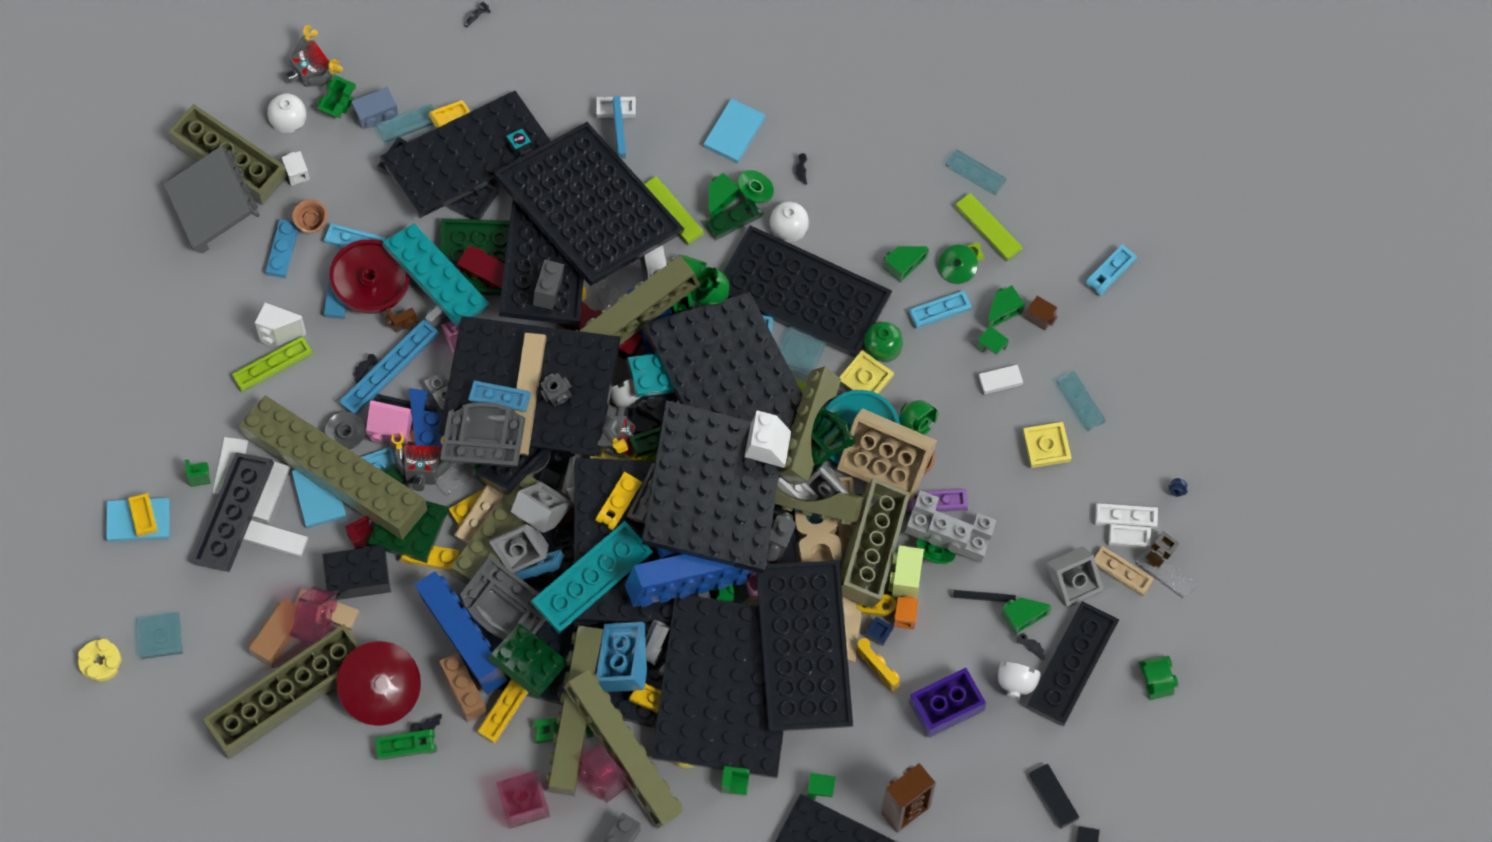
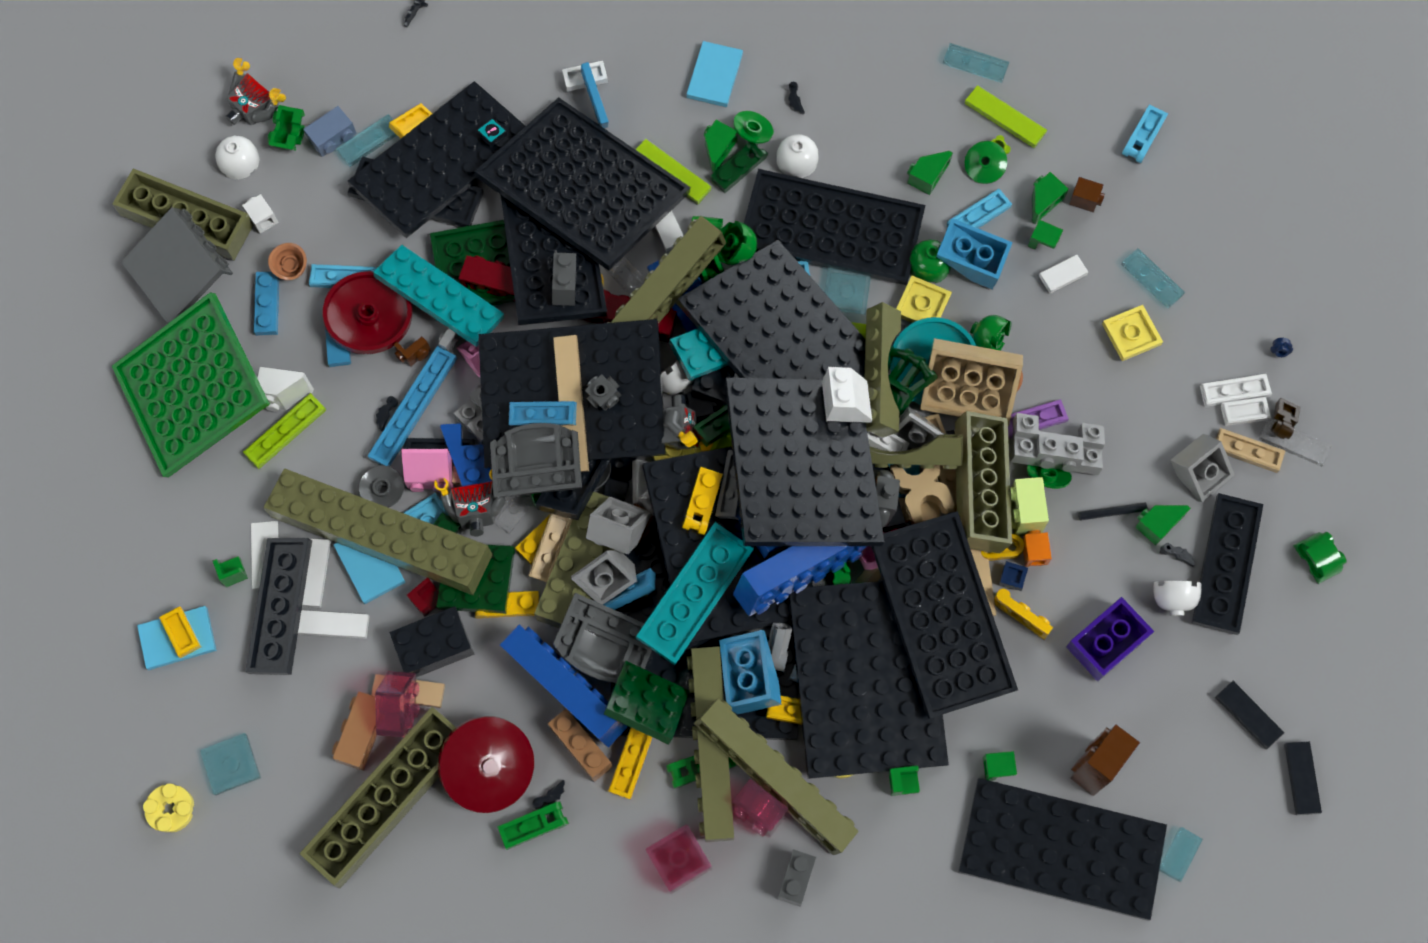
camera: 10 degrees left, 5 degrees up
none -> green plate [112,292,270,478]
none -> dark azure slope [936,218,1013,290]

